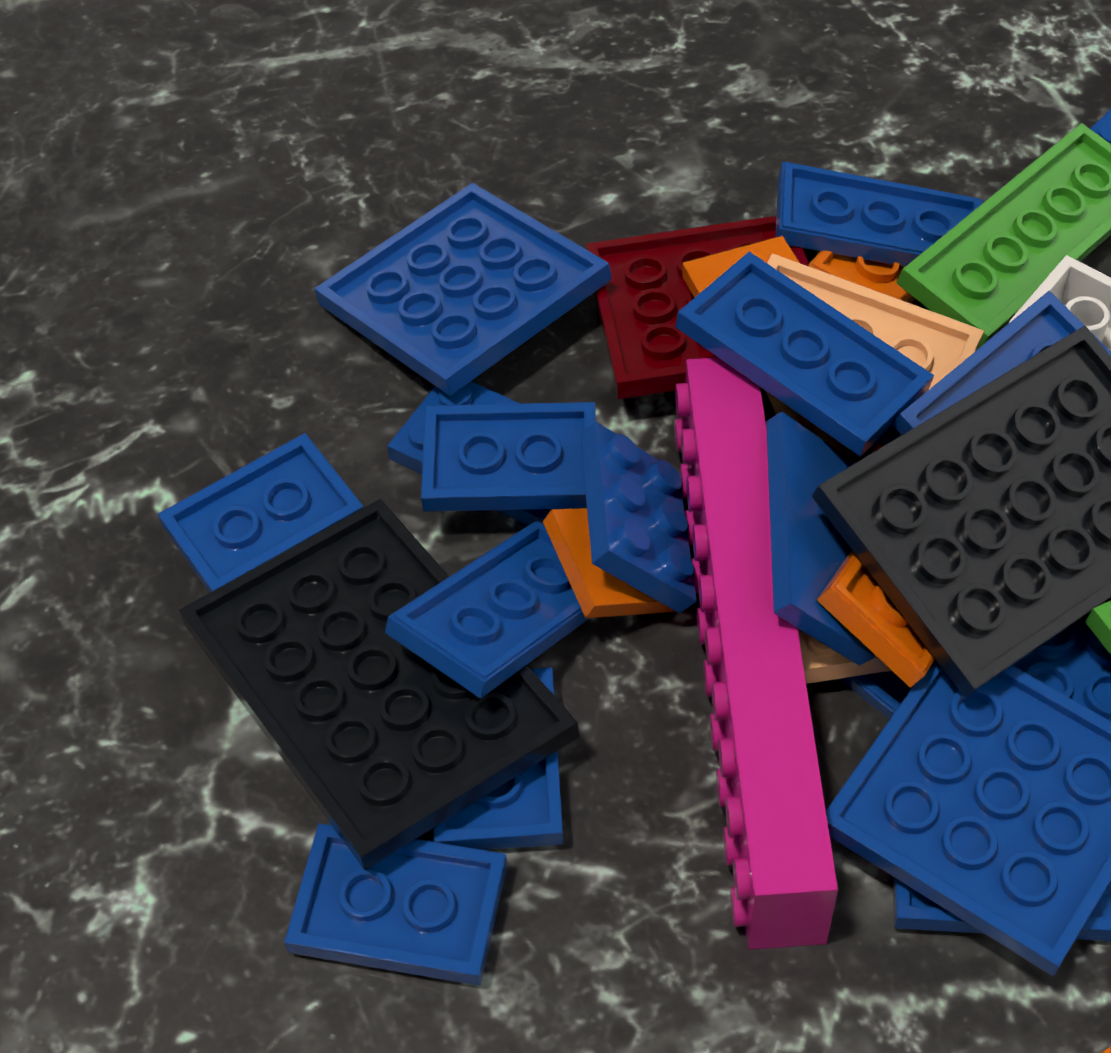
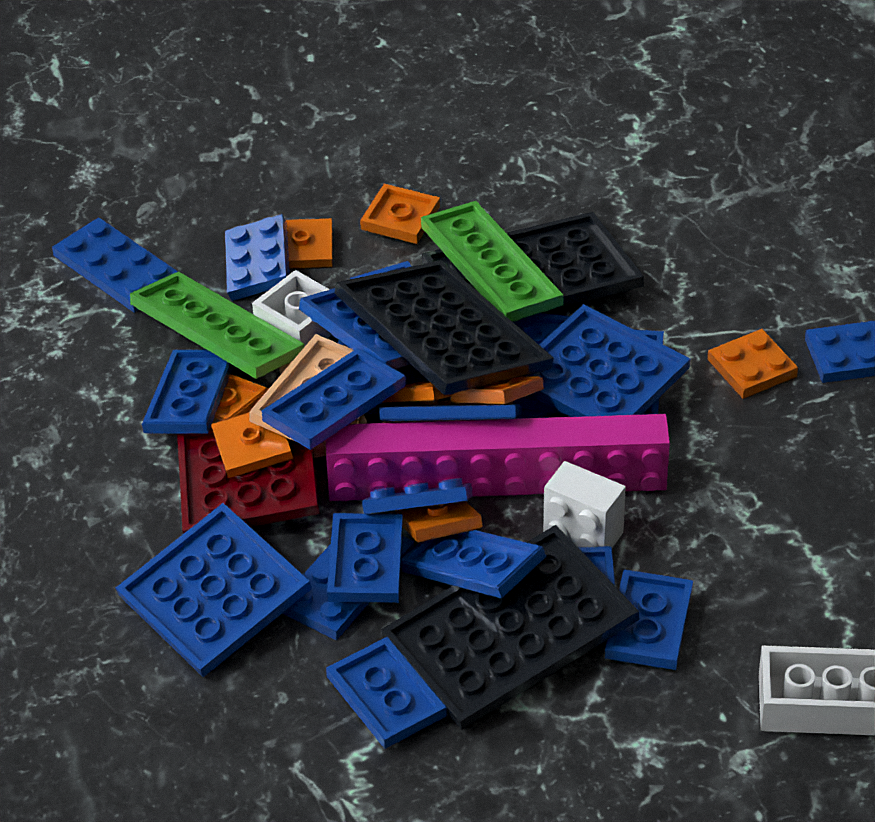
camera: 90 degrees left, 10 degrees down
none -> white brick [543,461,626,548]

